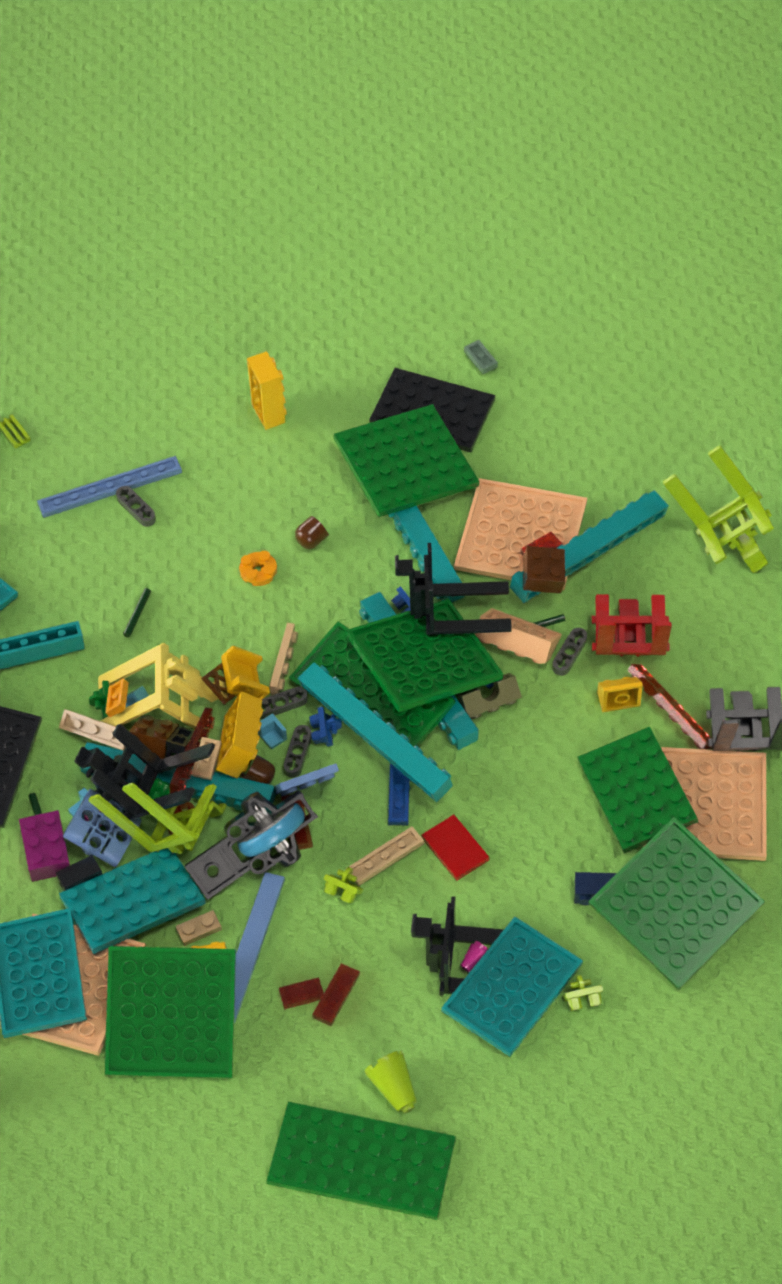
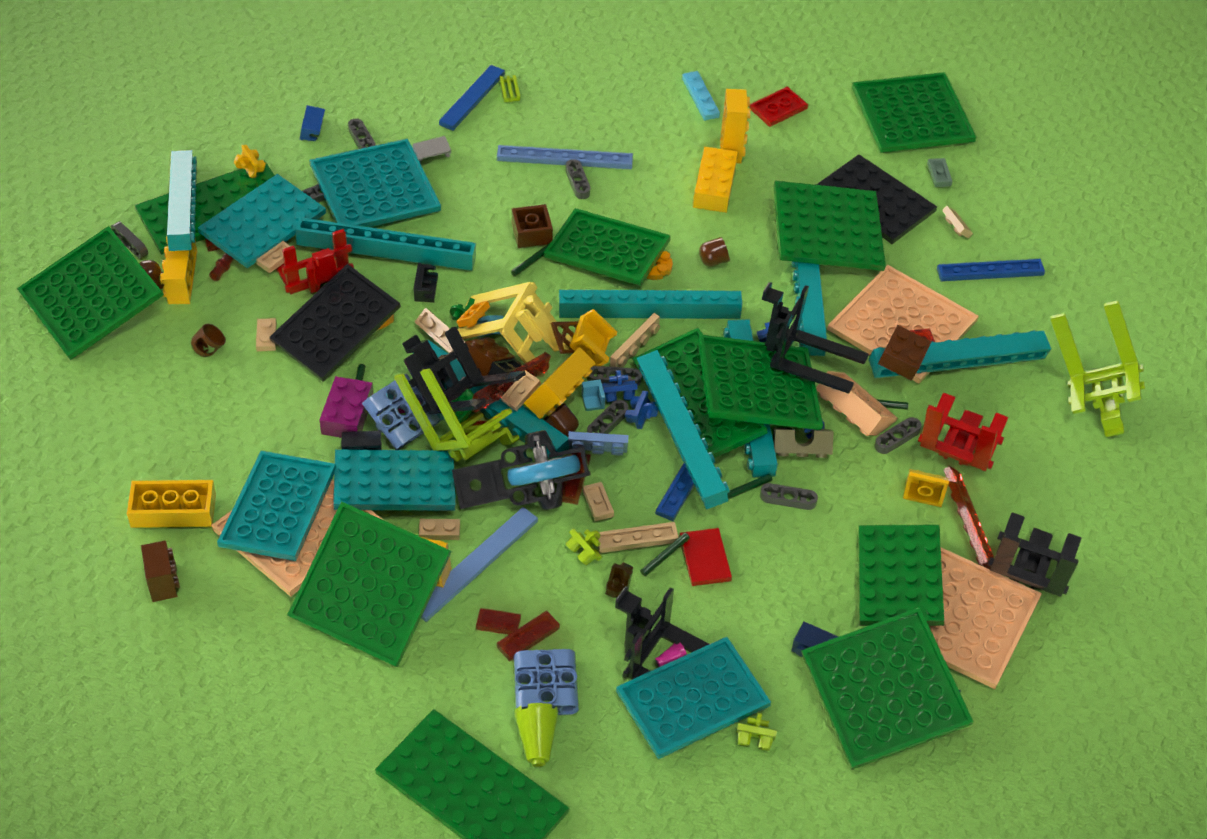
camera: 20 degrees right, 5 degrees down
none -> black hinge [414,263,438,303]
none -> reddish brown brick [511,204,553,248]
none -> medium blue connector [514,649,579,715]
none -> green plate [544,208,671,286]
none -> teal brick [559,290,742,319]
none -> tan plate [583,482,614,522]
none -> blue hips [602,370,638,402]
none -> dark brown hips [605,562,633,598]
none -> dark green bar [640,533,690,576]
none -> medium azure plate [682,71,720,121]
none -> yellow brick [693,146,738,213]
none -> dark green bar [727,474,772,499]
none -> red tile [749,86,808,127]
none -> dark grey beam [760,483,818,510]
none -> green plate [852,72,976,153]
none -> blue tile [937,259,1045,281]
none -> tan plate [942,206,973,238]

